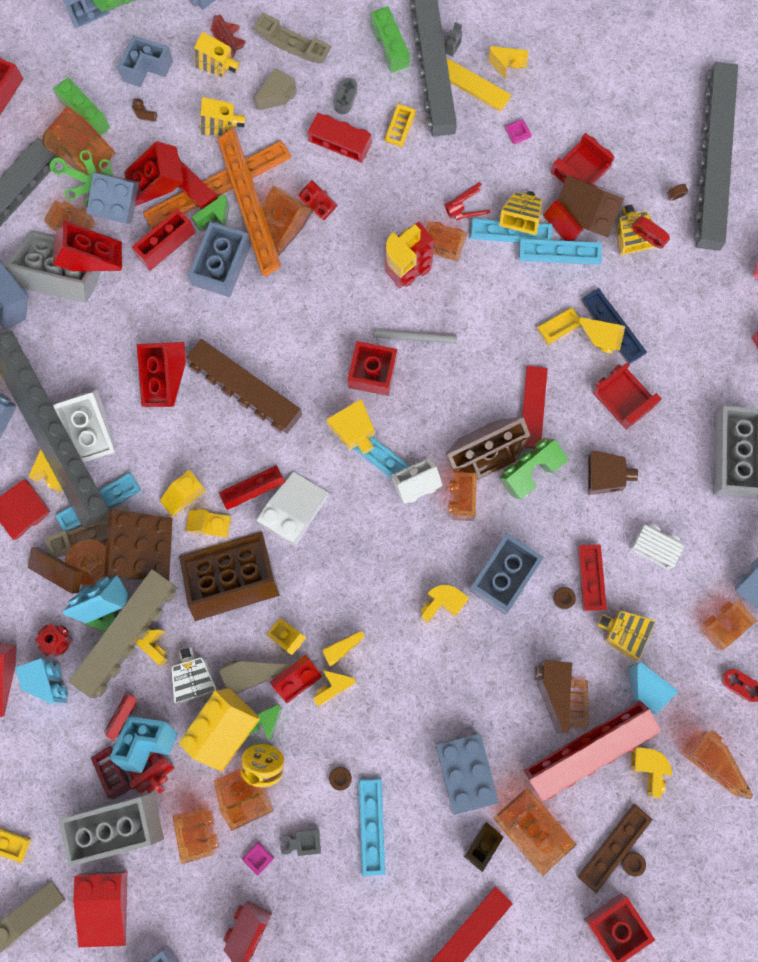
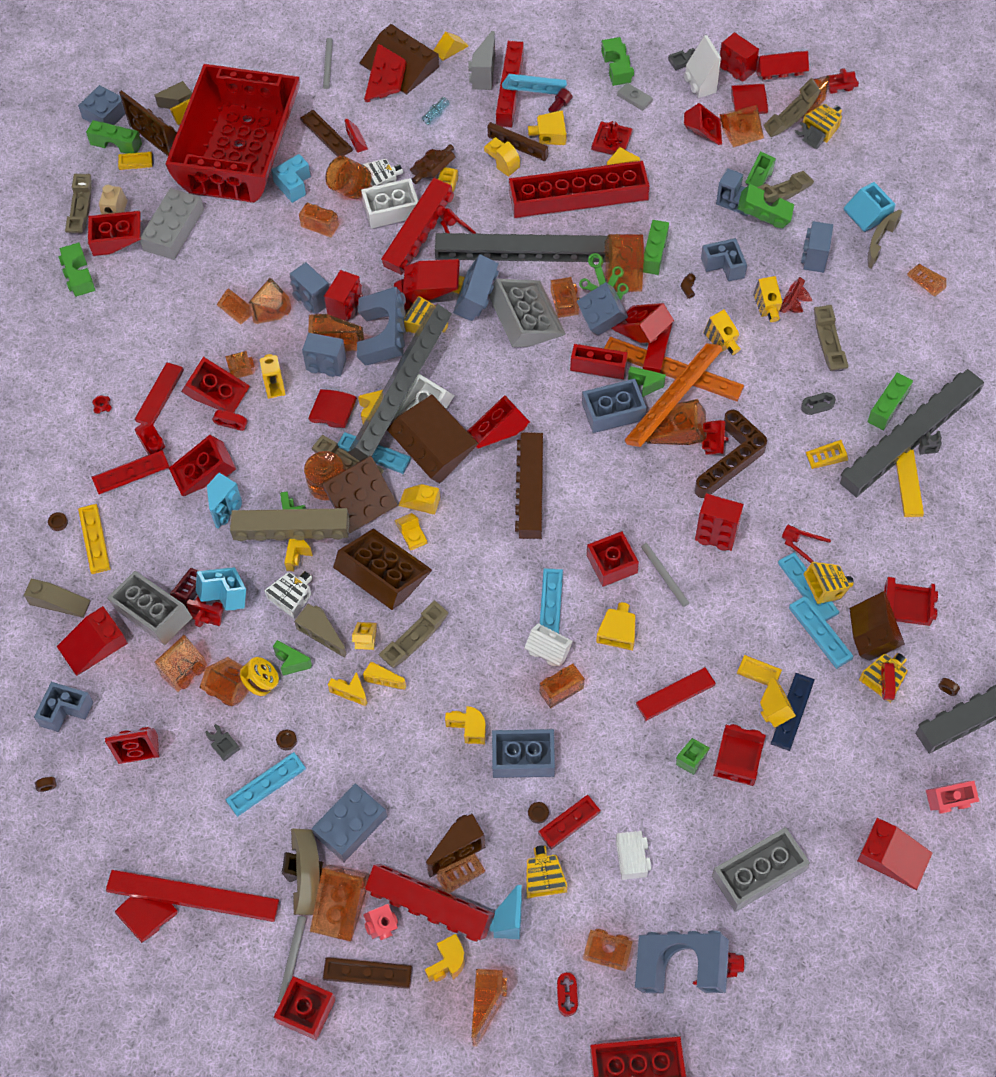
camera: 55 degrees right, 15 degrees down
reddish brown tile [28,547,82,594] -> none
red brick [35,623,73,657] -> none
red slope [53,220,122,271] -> none
medium azure slope [62,575,131,623] -> none
red plate [104,691,137,741] -> none
yellow slope [178,688,261,771] -> none
red plate [219,465,285,510] -> none
dark pink tile [242,841,274,876] -> none
dark tan slope [254,68,297,110] -> none
white slope [256,472,329,547] -> none
red plate [270,655,322,704] -> none
red brick [308,113,372,163] -> none
yellow torso [326,399,375,454] -> none
yellow brick [386,224,421,278] -> none
clear orange brick [426,221,467,262] -> none
wedge [446,416,530,480] -> none
yellow slope [488,46,529,79] -> none
bright green arch [499,438,569,500] -> none
dark pink tile [505,119,532,145] -> none
red tile [543,200,584,241] -> none
reddish brown torso [588,451,638,495] -> none
reddish brown tile [621,852,646,877] -> none
none -> light grey bar [277,916,306,1003]
none -> dark tan slope [291,828,320,915]
none -> coral brick [363,904,398,940]
none -> dark tan slope [378,600,449,668]
none -> reddish brown slope [387,394,479,483]
none -> yellow torso [596,602,635,651]
none -> bright green slope [676,738,710,775]
none -> reddish brown beam [694,409,768,498]

